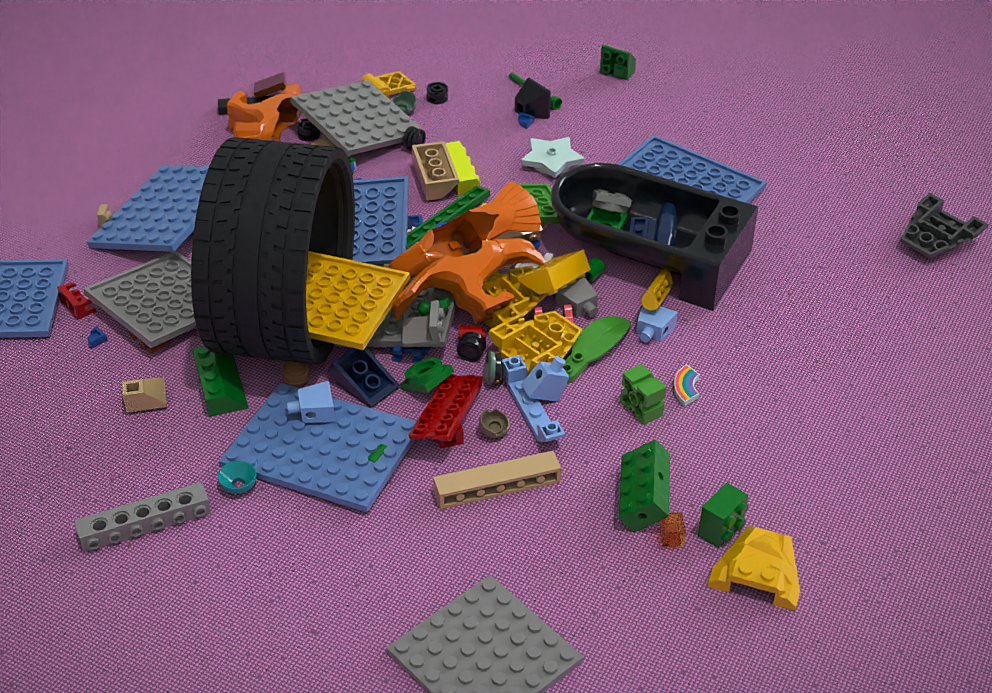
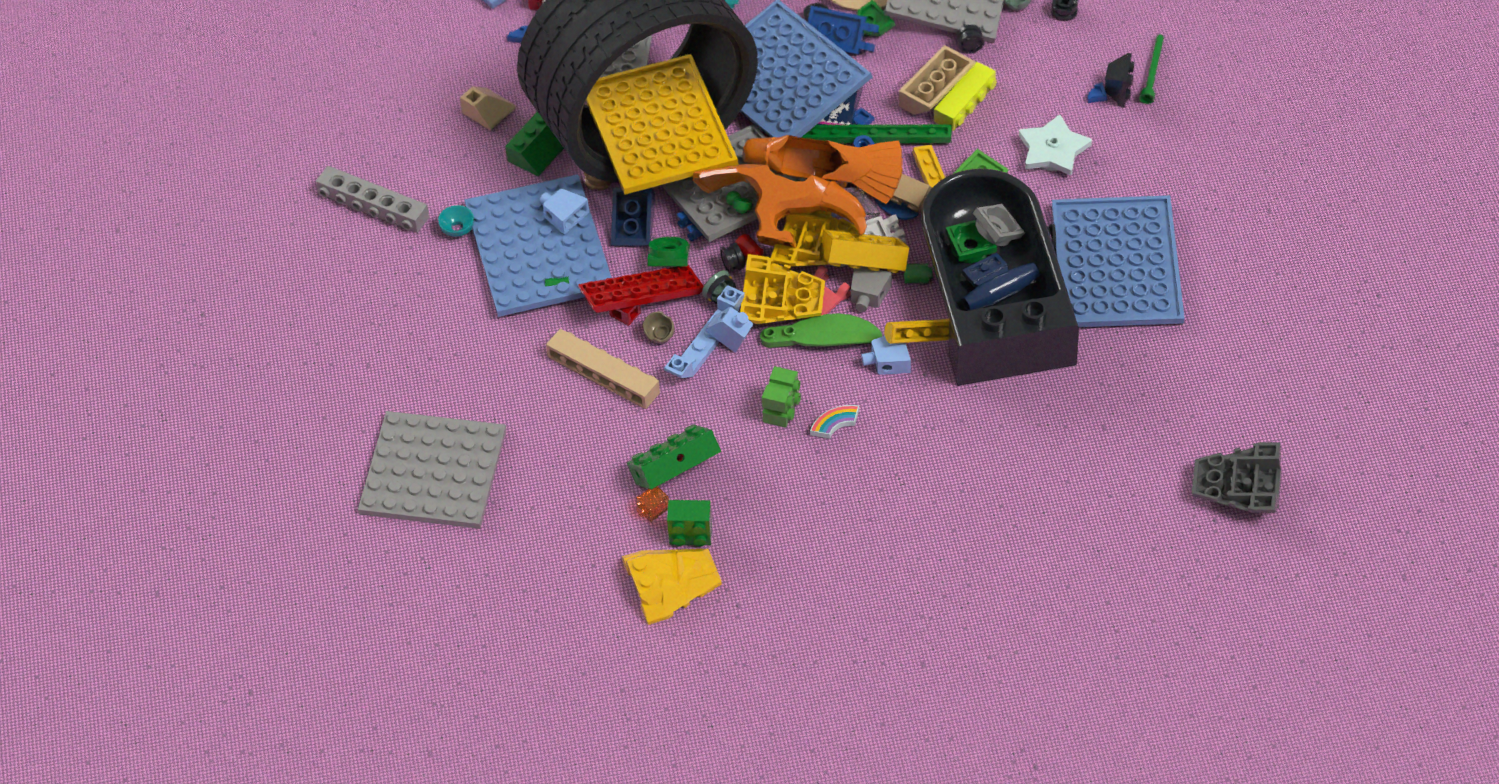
camera: 55 degrees right, 10 degrees up
light grey bracket [402,300,445,347] -> none
green slope [600,44,636,81] -> none

